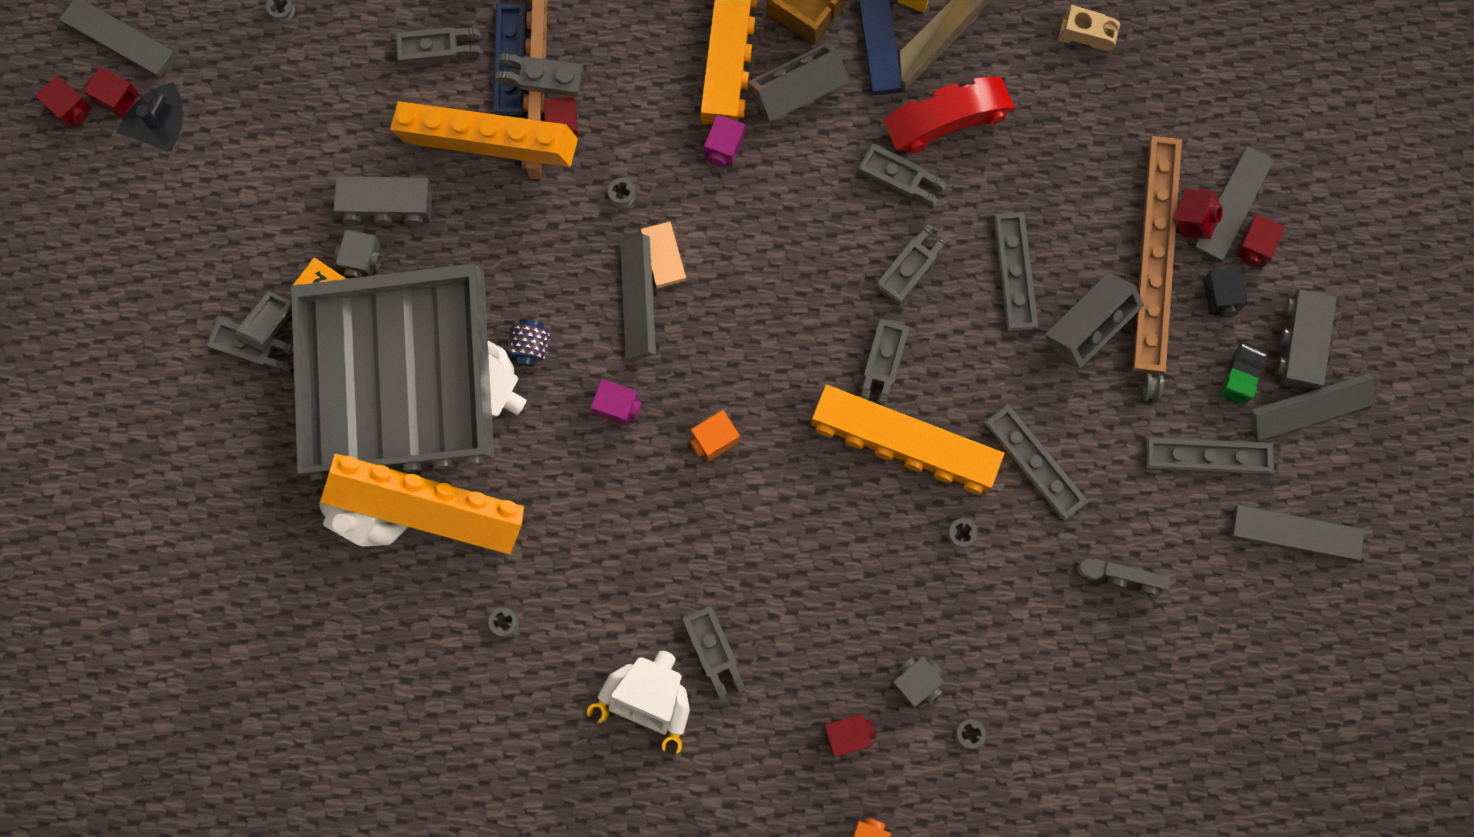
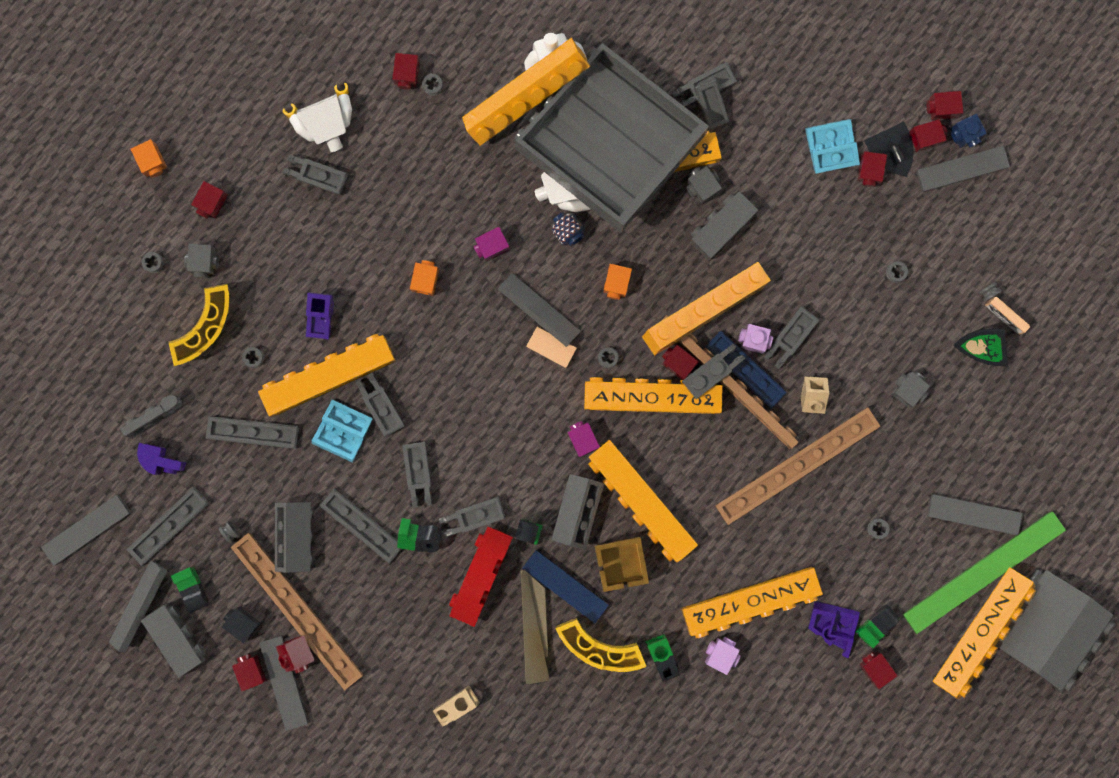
camera: 135 degrees right, 10 degrees up
none -> dark purple brick [137,443,186,475]
none -> yellow brick [169,284,229,366]
none -> dark purple brick [306,292,334,339]
none -> medium azure slope [312,400,373,463]
none -> dark red brick [392,53,420,90]
none -> leg [397,518,442,552]
none -> black leg [514,519,543,545]
none -> light orange brick [584,377,722,414]
none -> orange brick [603,264,632,300]
none -> lavender brick [738,324,773,354]
none -> medium azure slope [805,119,860,174]
none -> dark red brick [857,151,887,187]
none -> dark blue brick [950,113,987,149]

